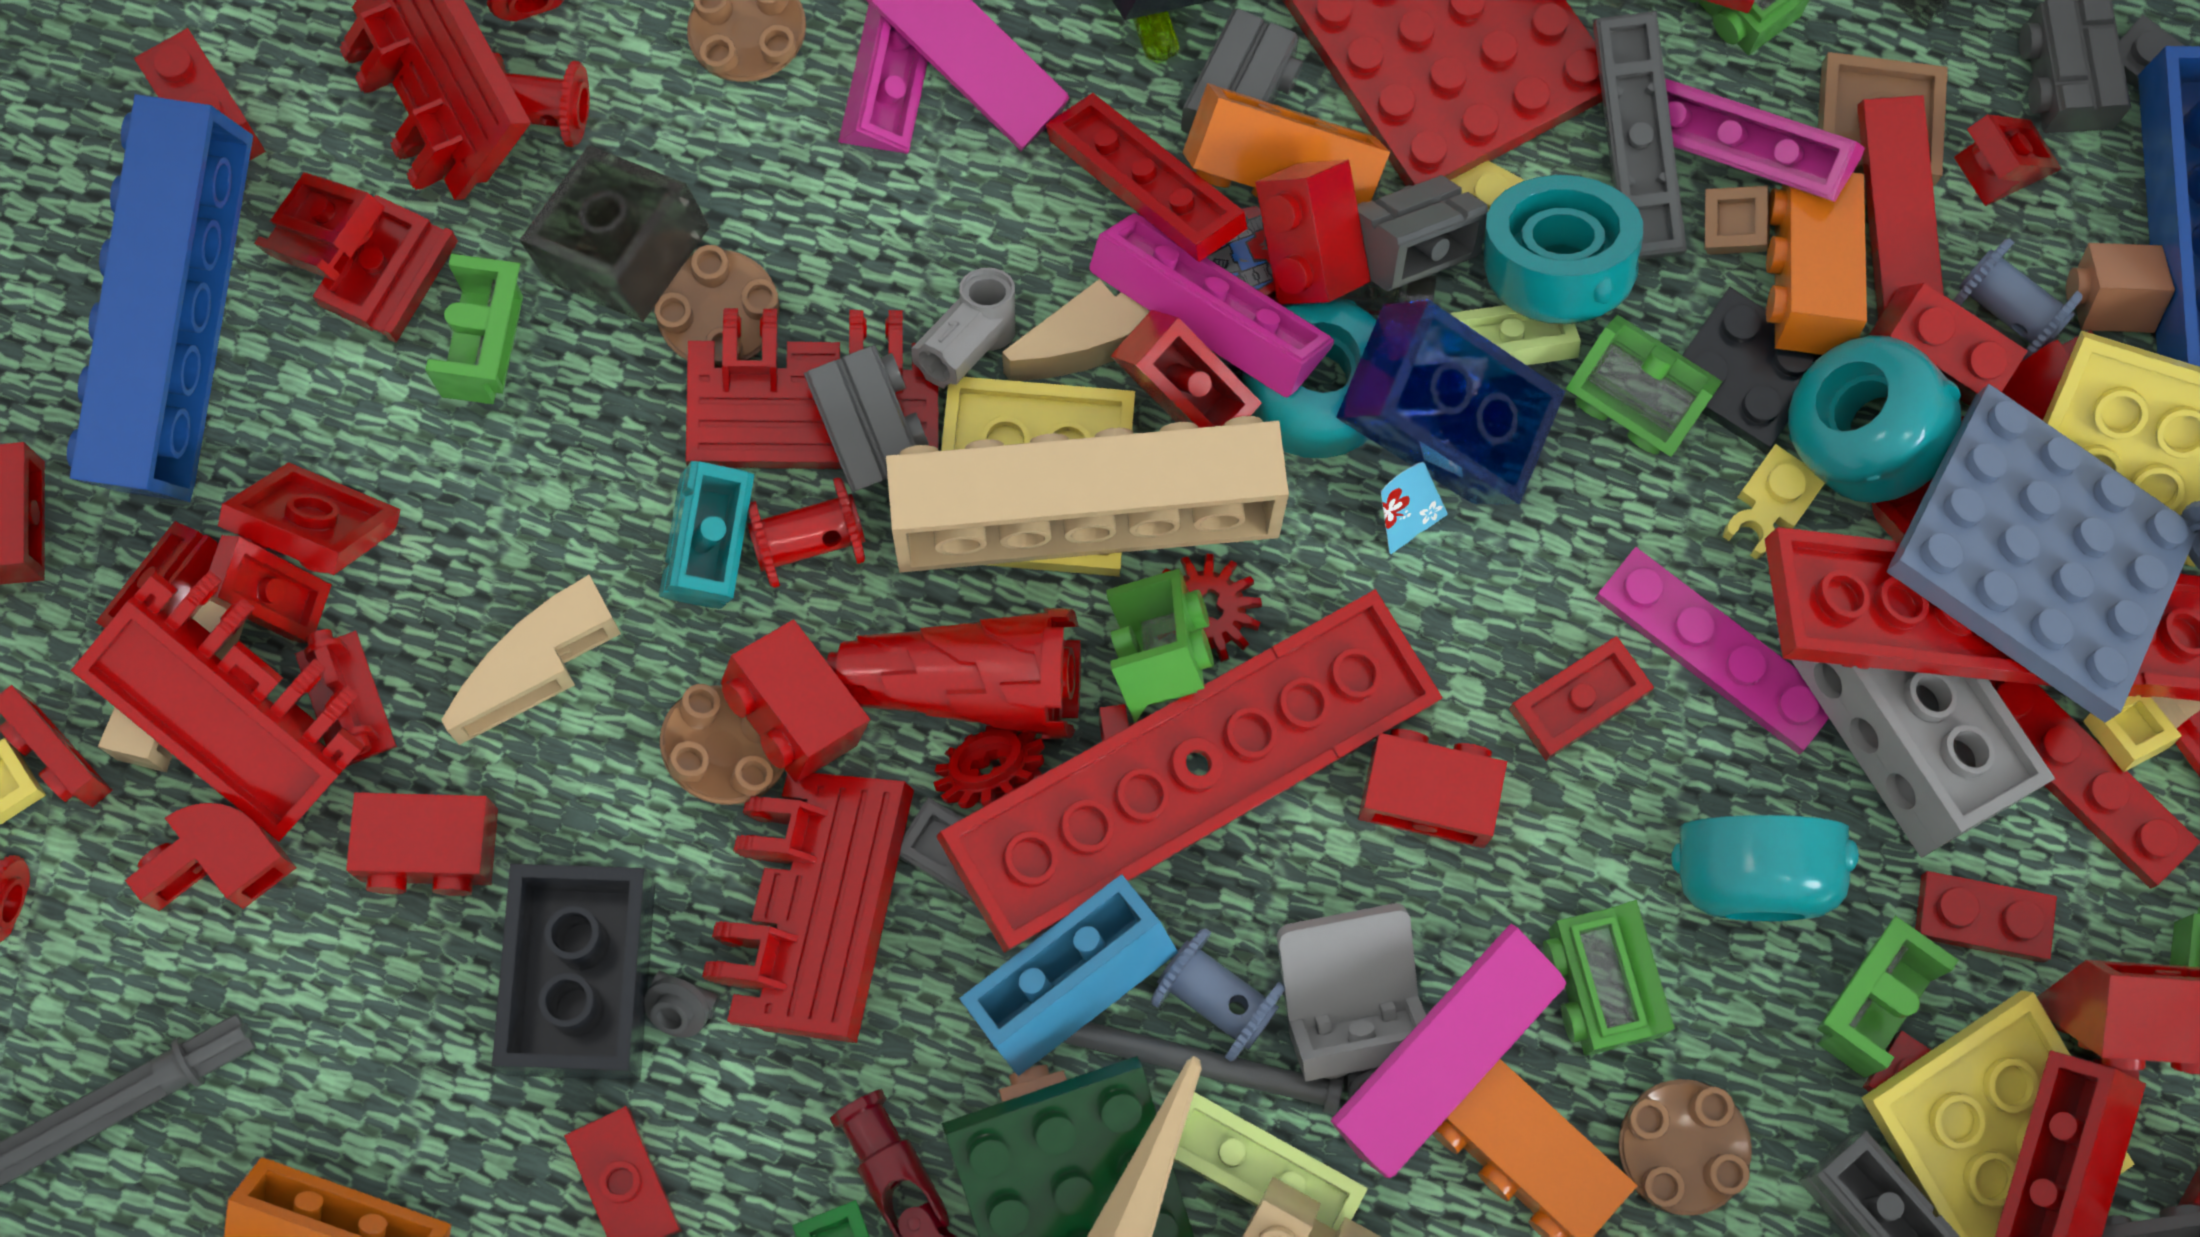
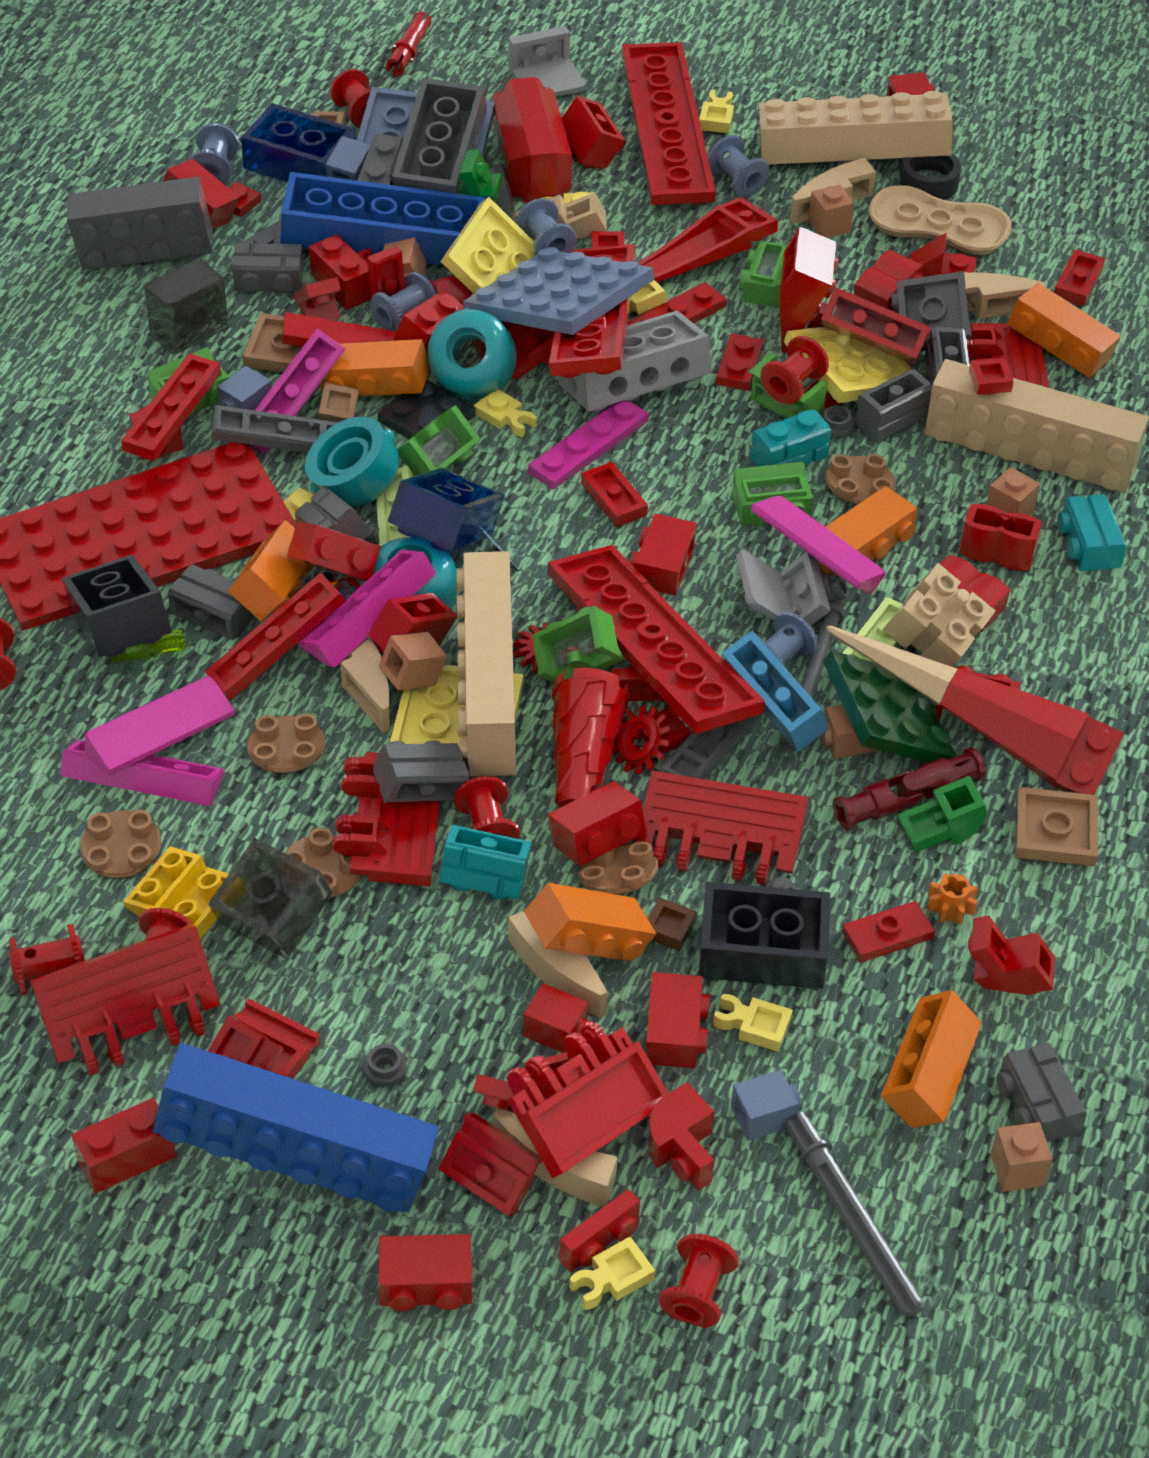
camera: 85 degrees left, 25 degrees down
red plate [218,462,401,575] -> none
bright green window [425,254,523,405] -> none
light grey piece [911,268,1016,389] -> none
teal piece [1671,815,1859,921] -> none
none -> yellow slope [123,846,243,940]
none -> sand blue brick [217,366,272,410]
none -> medium nougat dish [247,714,325,773]
none -> red brick [309,235,372,311]
none -> dark grey plate [363,1044,407,1086]
none -> red plate [367,246,405,299]
none -> nougat brick [379,632,447,690]
none -> red brick [523,983,591,1053]
none -> orange brick [524,883,656,961]
none -> reddish brown plate [648,897,697,951]
none -> light yellow plate [713,994,793,1052]
none -> sand blue brick [731,1070,802,1141]
none -> teal brick [750,409,831,466]
none -> red hose [760,336,829,404]
none -> dark grey plate [821,405,854,437]

